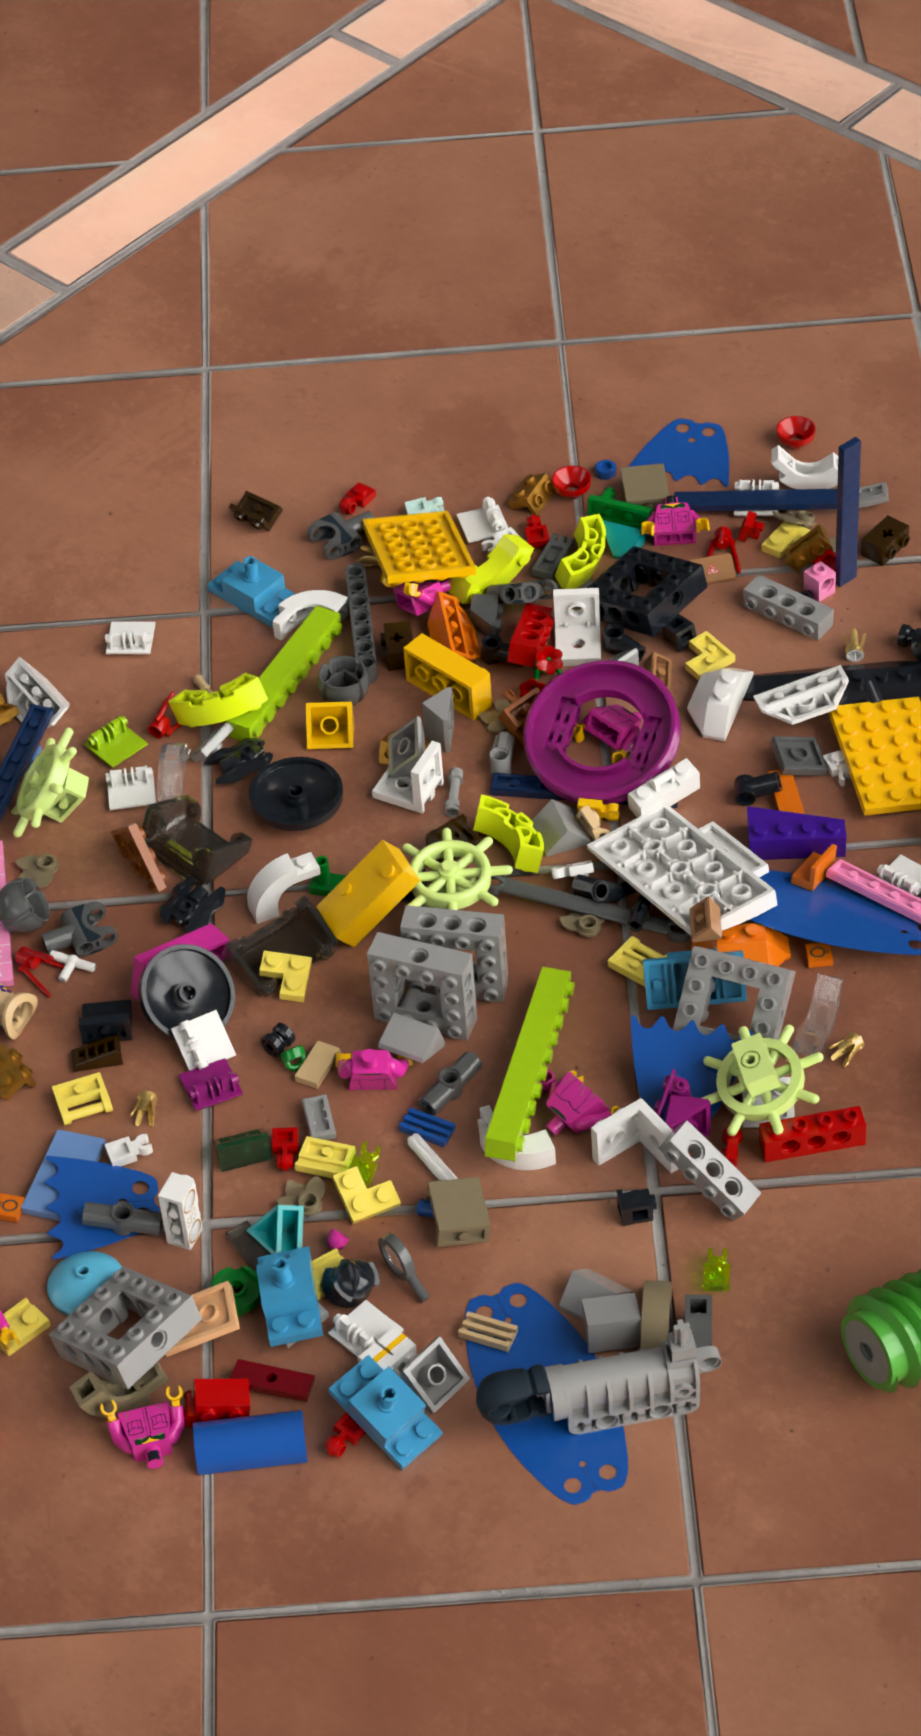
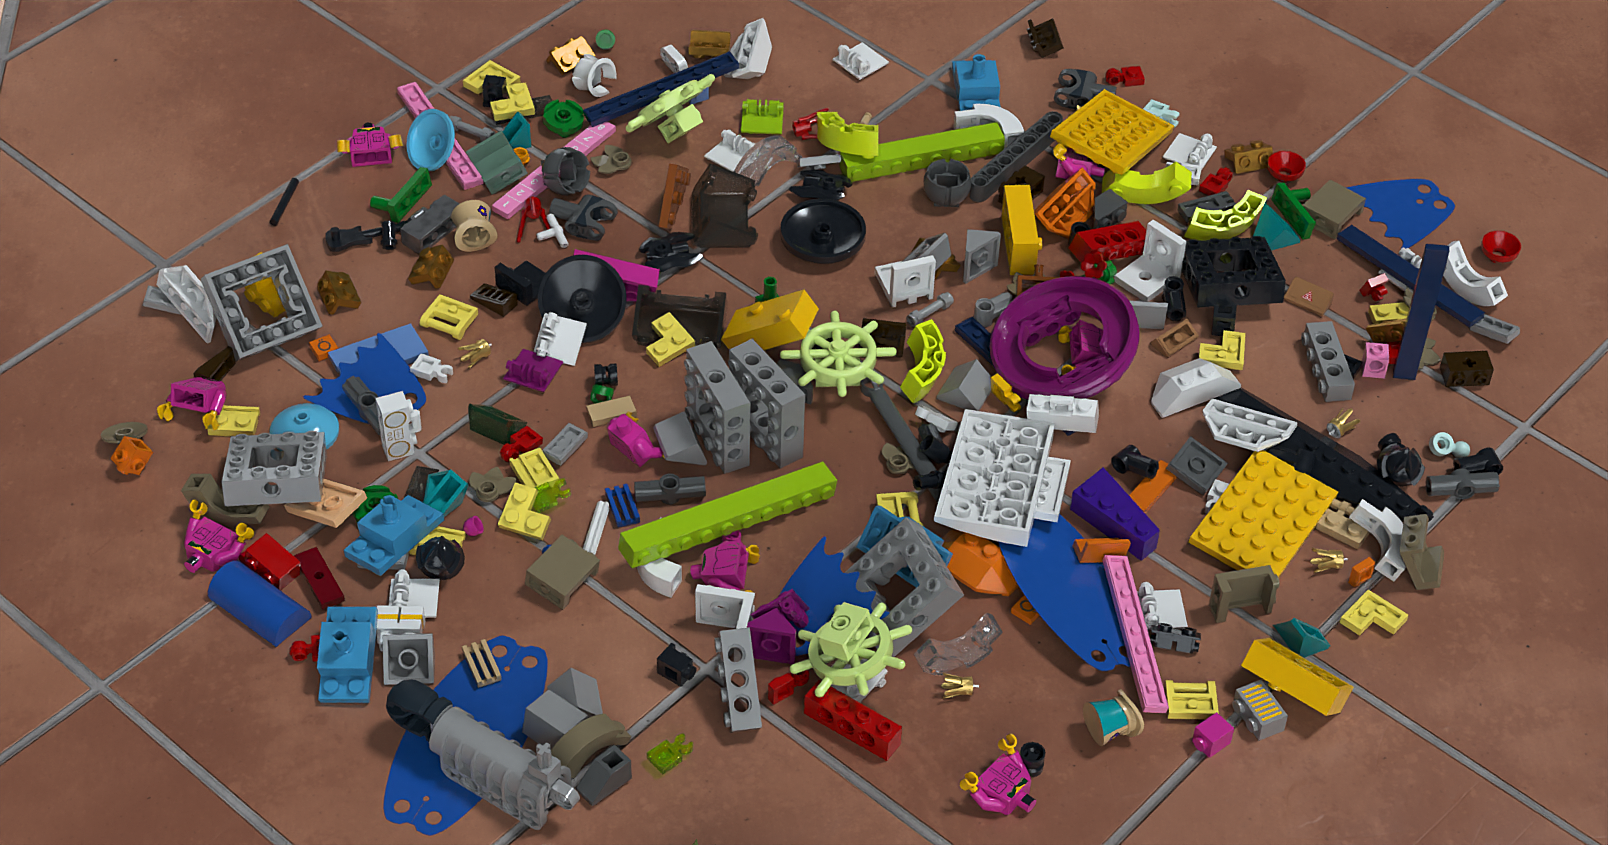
camera: 40 degrees right, 0 degrees up
white arch [247,852,321,924] -> none
yellow slope [306,702,355,749] -> none
dark grey piece [378,1232,430,1303] -> none
dark grey connector [486,579,558,604] -> none
tan plate [575,805,610,841] -> none
blue tile [595,460,616,480] -> none
dark pink torso [641,495,710,546] -> none
medium nougat slope [689,896,722,942] -> none
red plant [706,526,741,573] -> none

